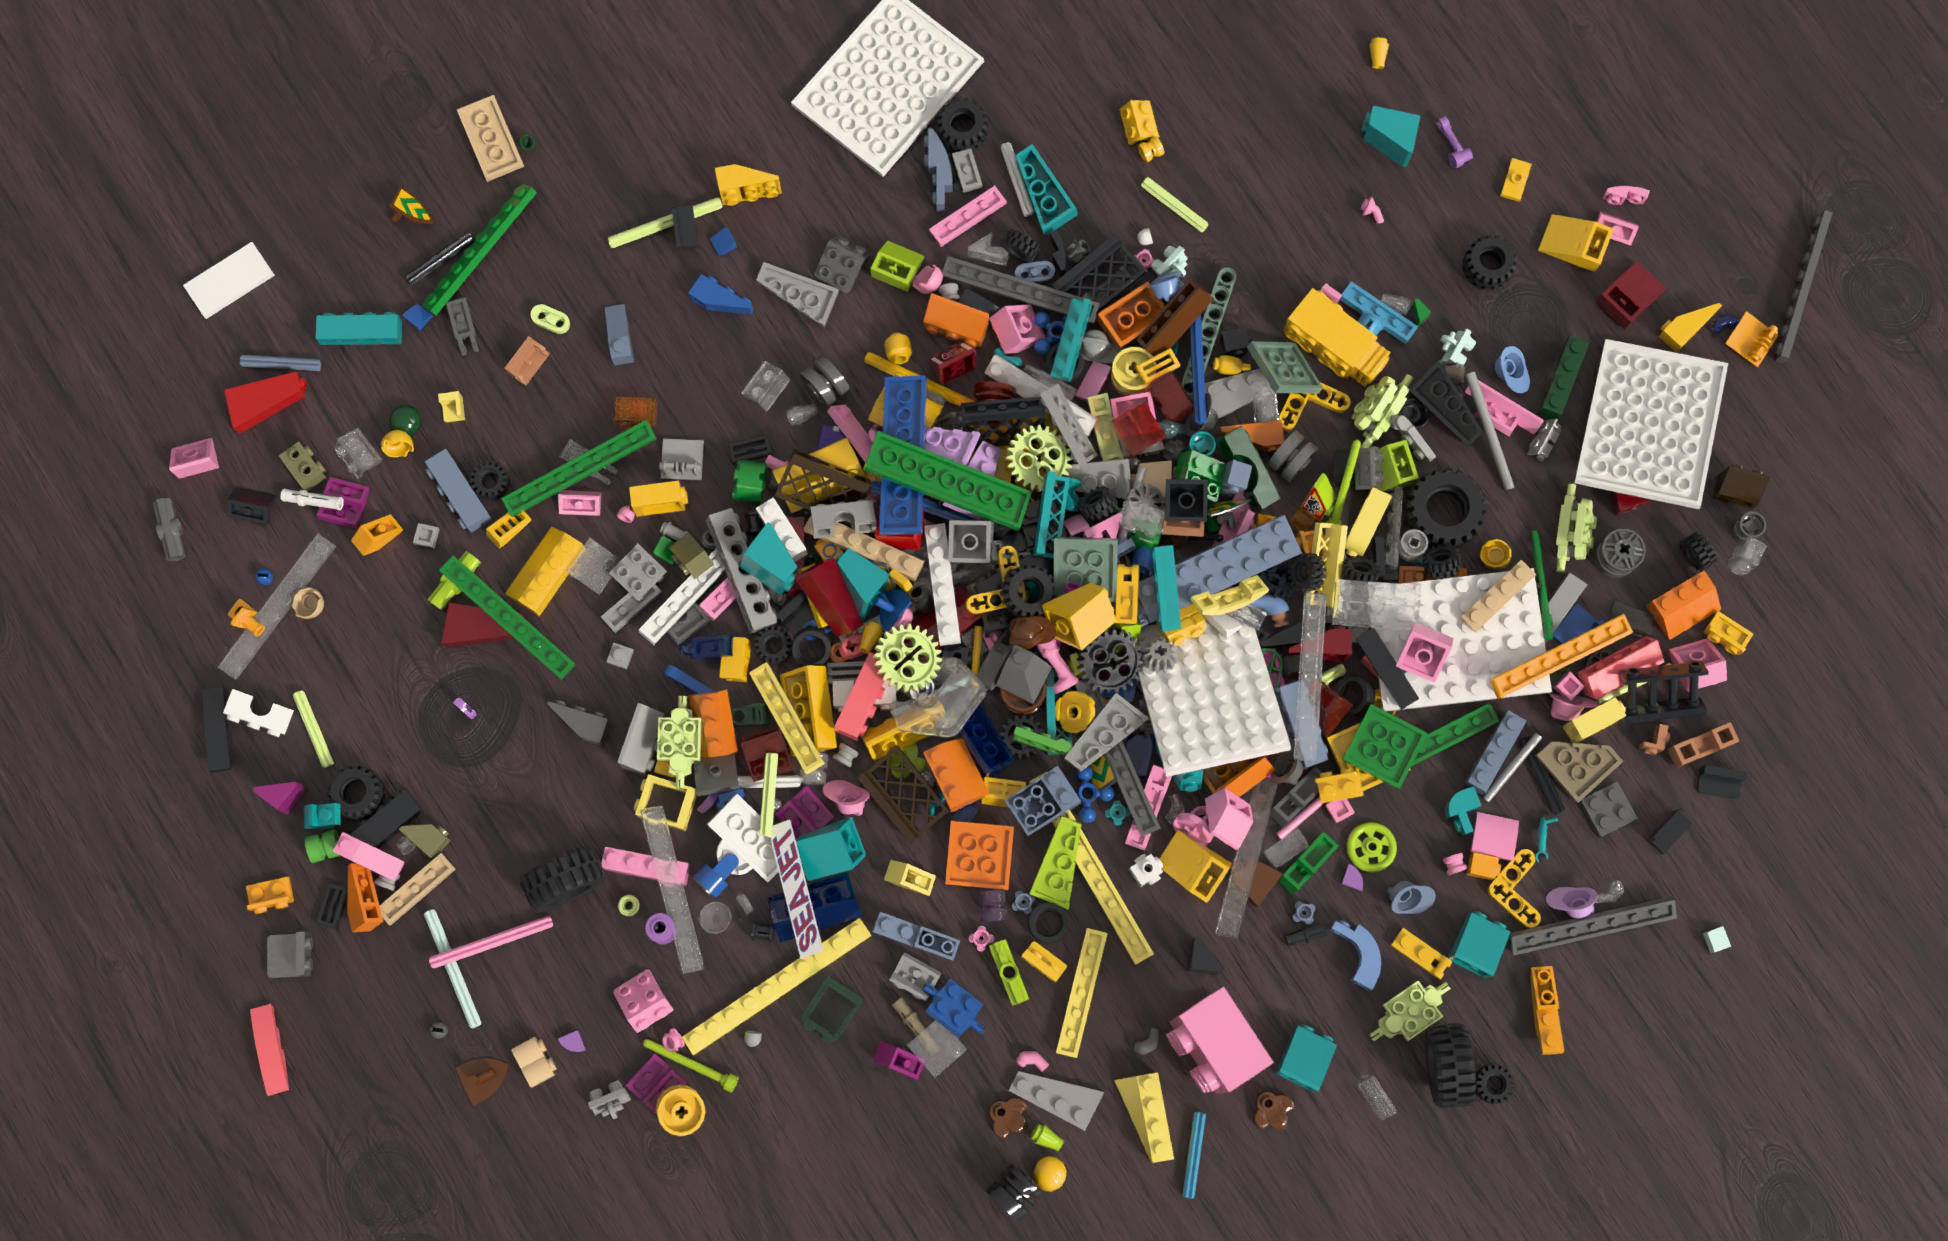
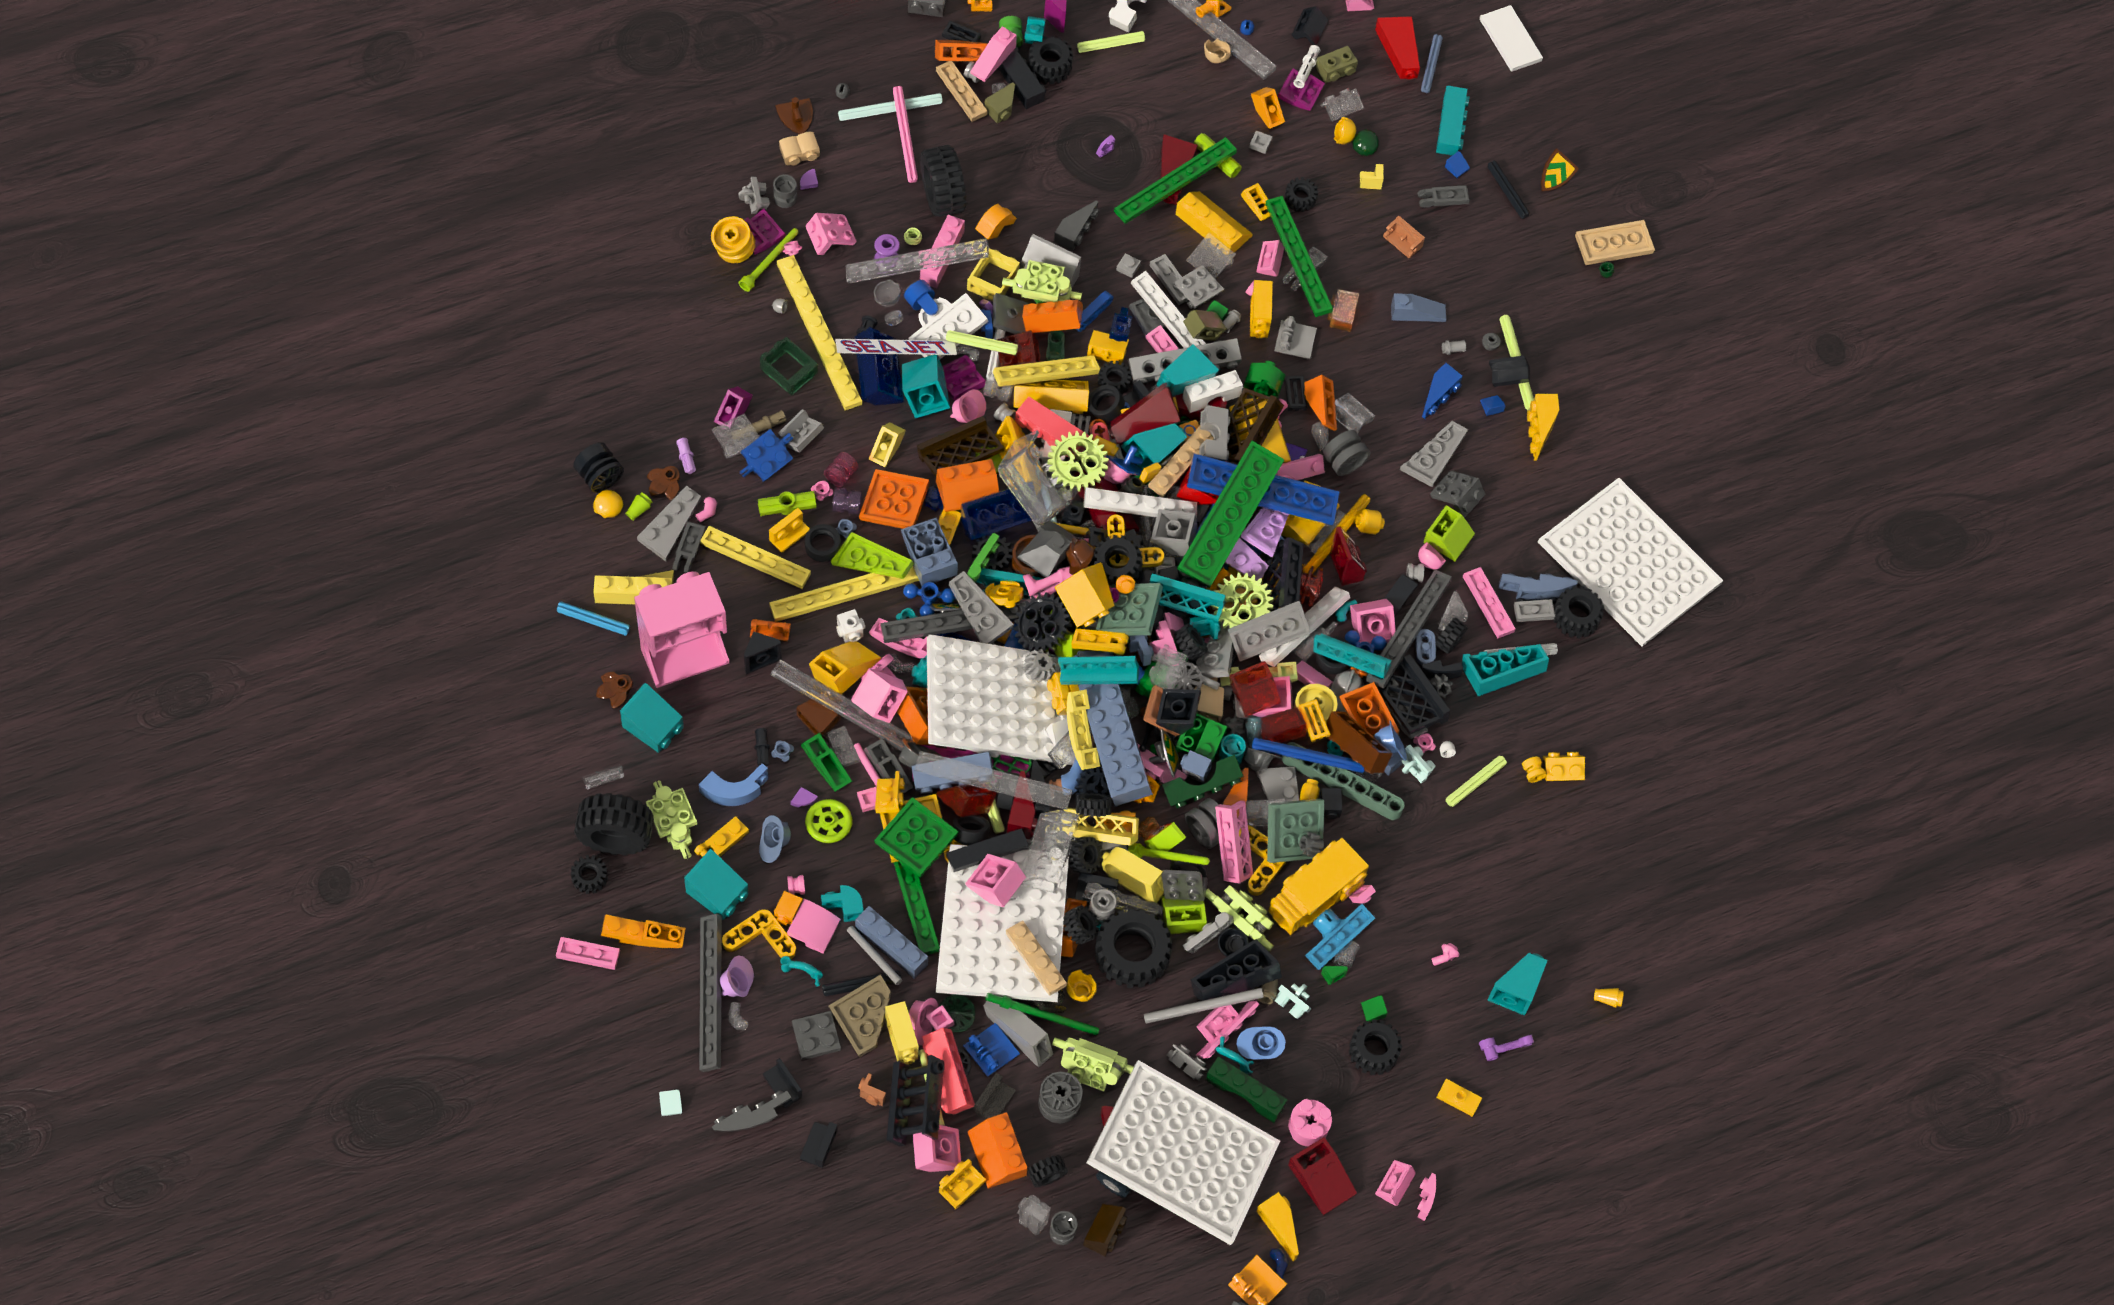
camera: 95 degrees right, 15 degrees down
green plate [422,184,537,315] -> none
sand blue brick [425,449,492,533] -> none
yellowish green plate [531,304,570,334] -> none
sand blue slope [872,912,960,961] -> none
orange slope [923,294,989,348] -> none
light orange tile [1489,614,1633,699] -> none
yellow slope [1538,214,1614,272] -> none
nougat arch [1667,722,1739,768] -> none
none -> bright pink plate [556,937,620,970]
none -> dark grey hinge [673,521,706,573]
none -> lavender axle [676,438,696,474]
none -> dark grey slope [712,1090,792,1132]
none -> orange hinge [750,619,791,641]
none -> dark grey wheel [773,174,797,208]
none -> clear pink wheel [824,452,859,487]
none -> light orange brick [975,204,1017,240]
none -> light orange plate [1116,575,1135,594]
none -> bright pink fence [1215,801,1253,883]
none -> teal piece [1216,1036,1254,1074]
none -> bright pink brick [1288,1099,1332,1147]
none -> dark grey gear [1299,832,1324,857]
none -> orange slope [1304,375,1337,431]
none -> green slope [1361,995,1387,1022]
none -> light grey pin [1442,340,1466,355]
none -> dark grey plate [1482,333,1500,351]

